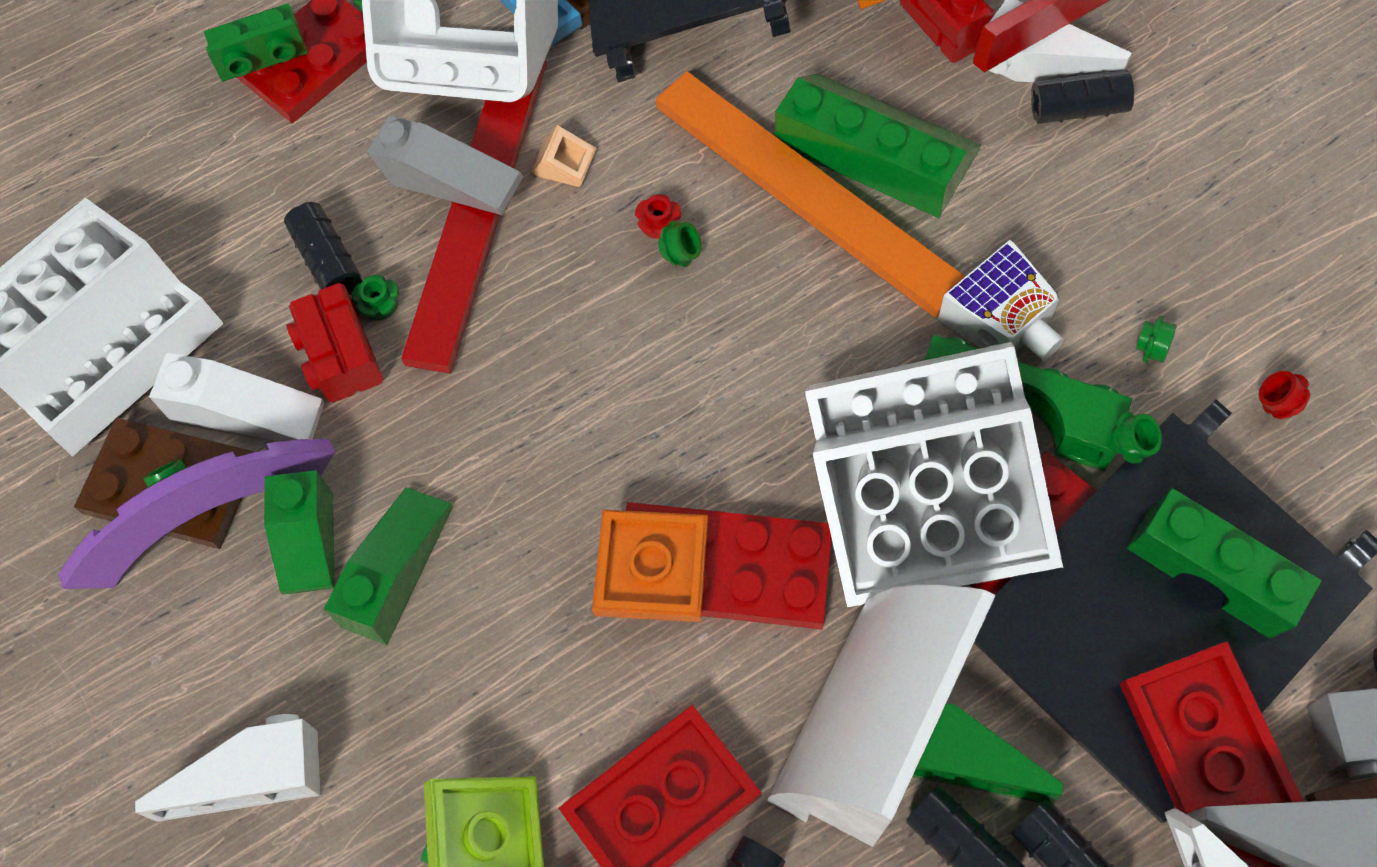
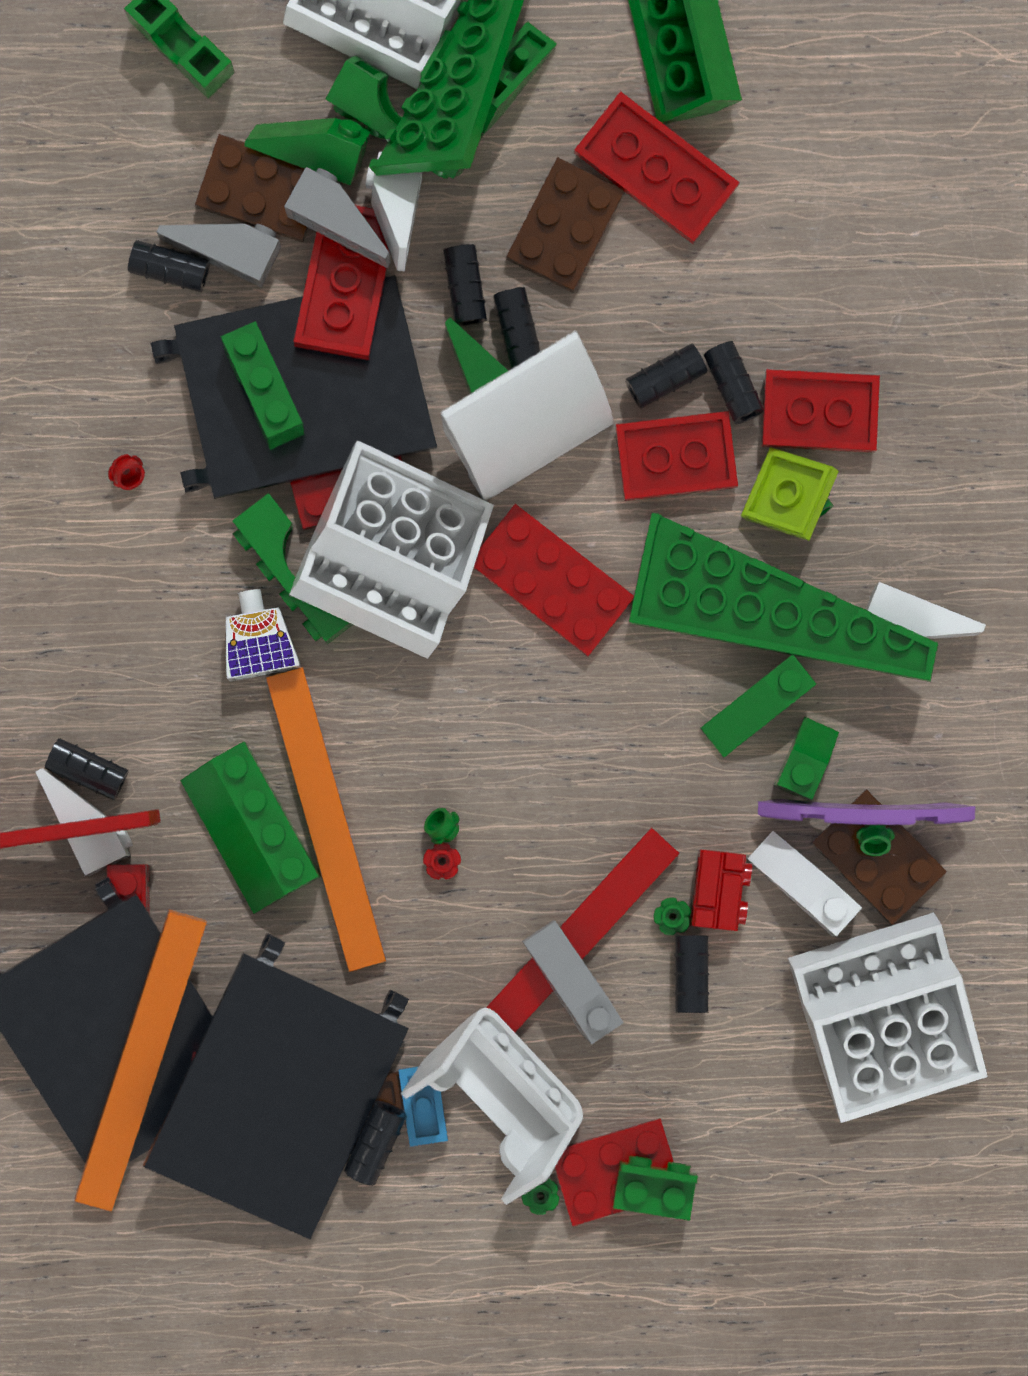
camera: 160 degrees left, 20 degrees up
light nougat slope [530,125,596,187] -> none
orange tile [592,509,708,622] -> none
green plate [1111,412,1162,464] -> none
green plate [1136,316,1177,363] -> none
none -> green wing [629,513,938,682]

